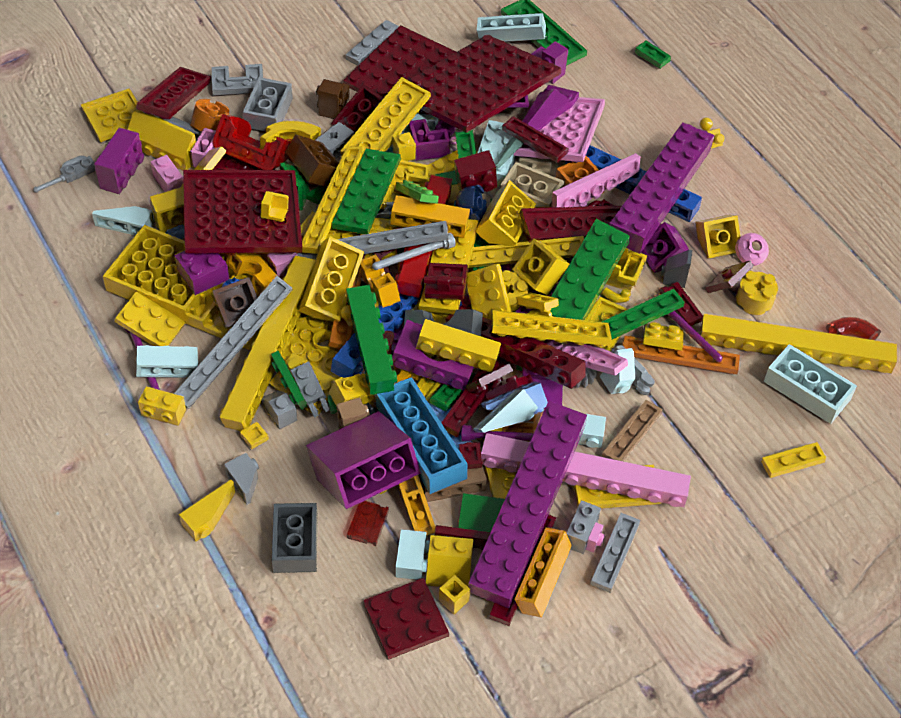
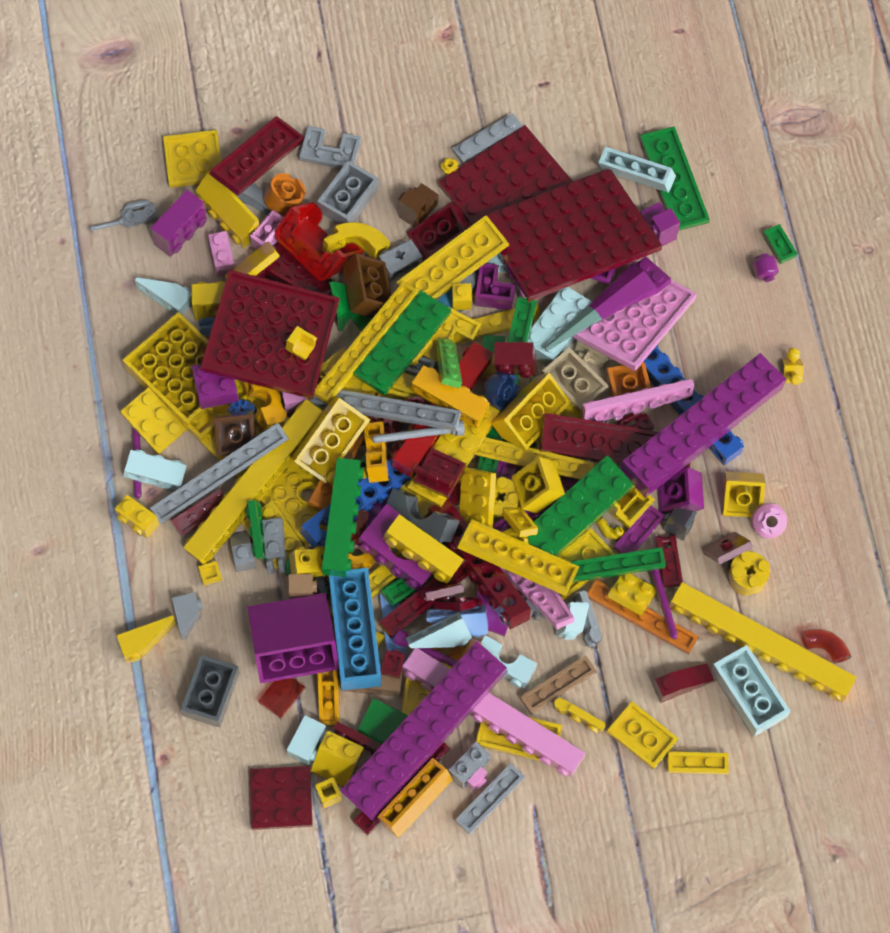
camera: 20 degrees right, 15 degrees up
dark red tile [502,116,569,163] -> none
none -> dark red plate [170,488,224,537]
none -> yellow plate [441,158,458,175]
none -> yellow hinge [554,698,606,734]
none -> yellow plate [607,701,679,770]
none -> magenta plate [613,506,665,554]
none -> dark red slope [653,663,715,703]
none -> magenta head [752,253,779,282]

